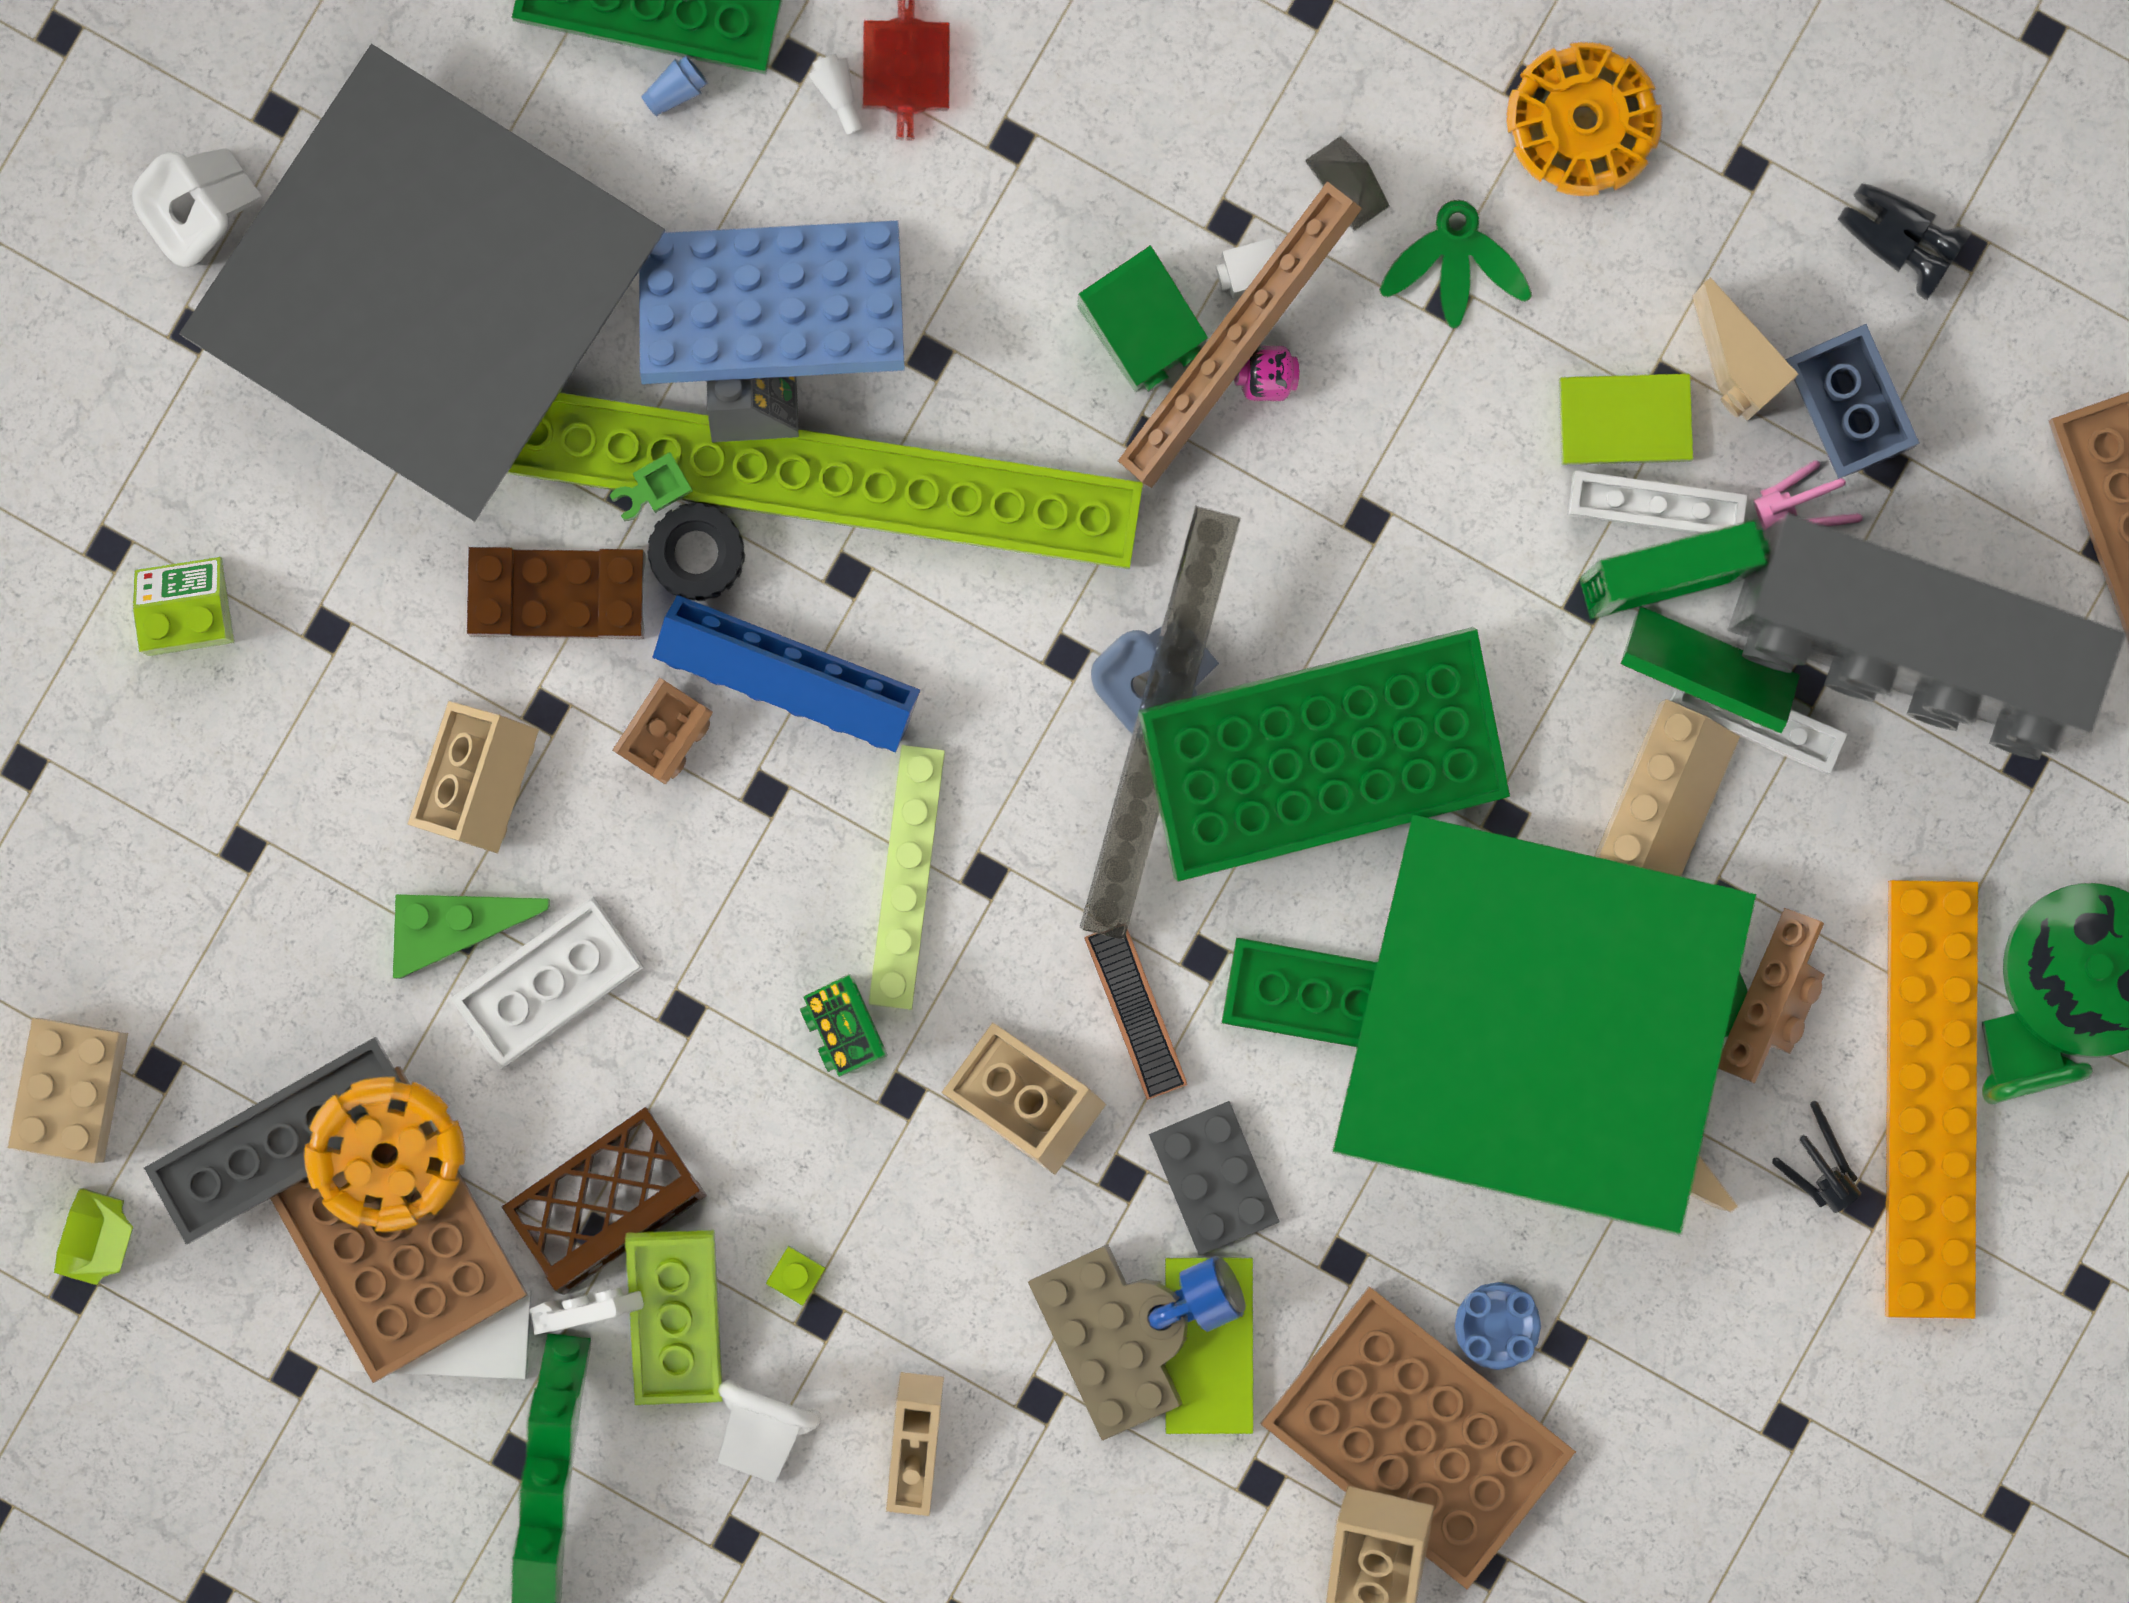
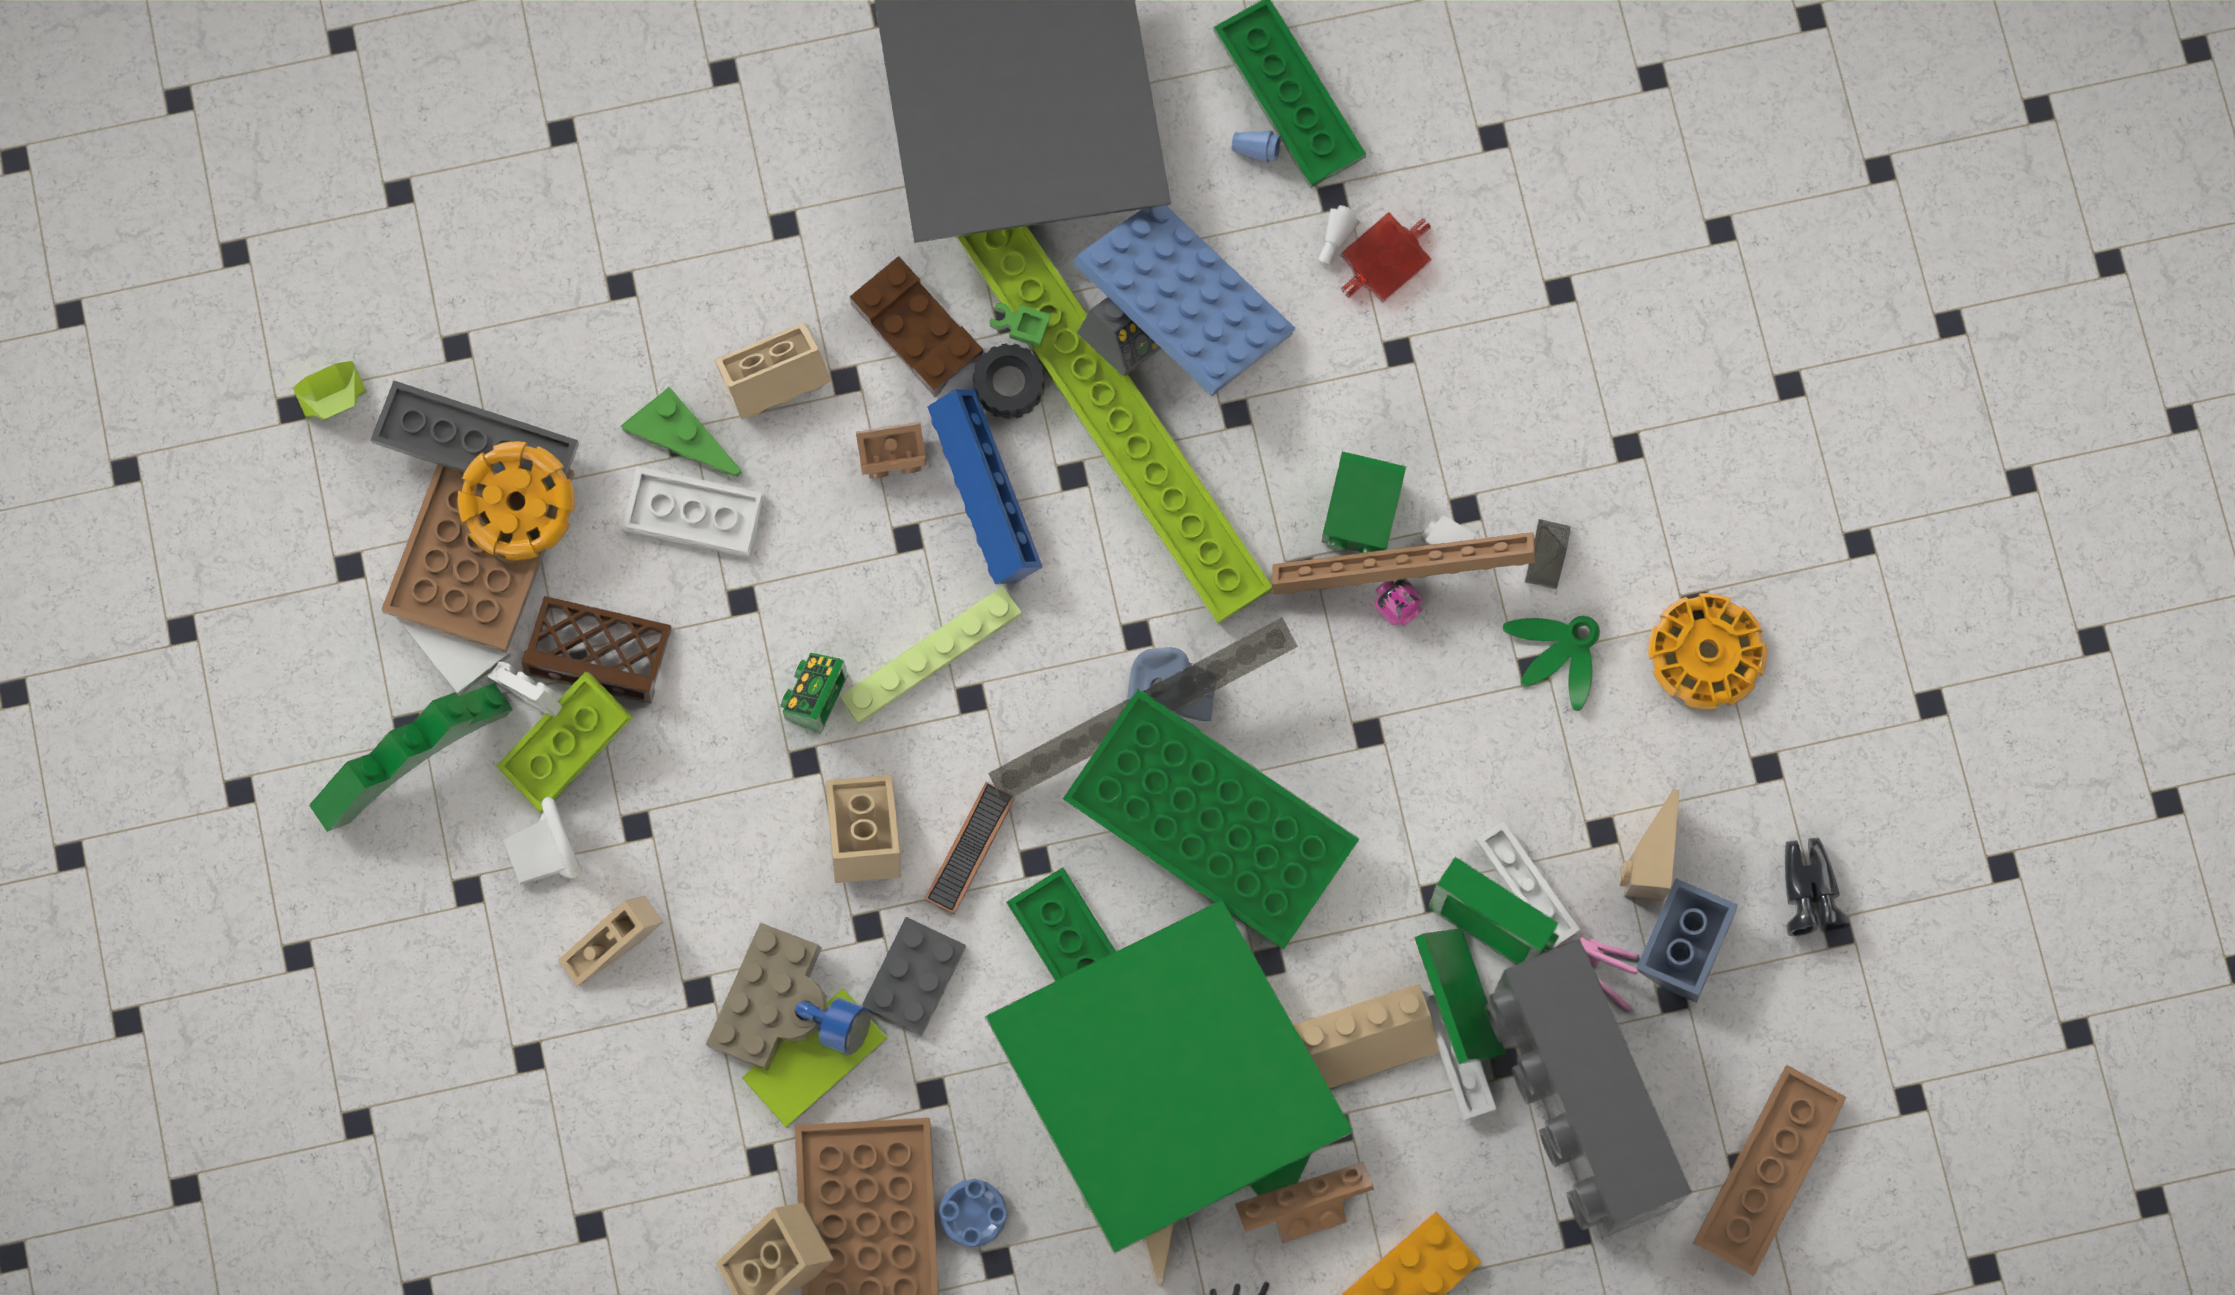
camera: 55 degrees right, 10 degrees down
tan brick [7,1018,129,1163] -> none
lime slope [133,557,235,656] -> none
lime plate [765,1246,826,1306] -> none
lime tile [1559,374,1693,465] -> none

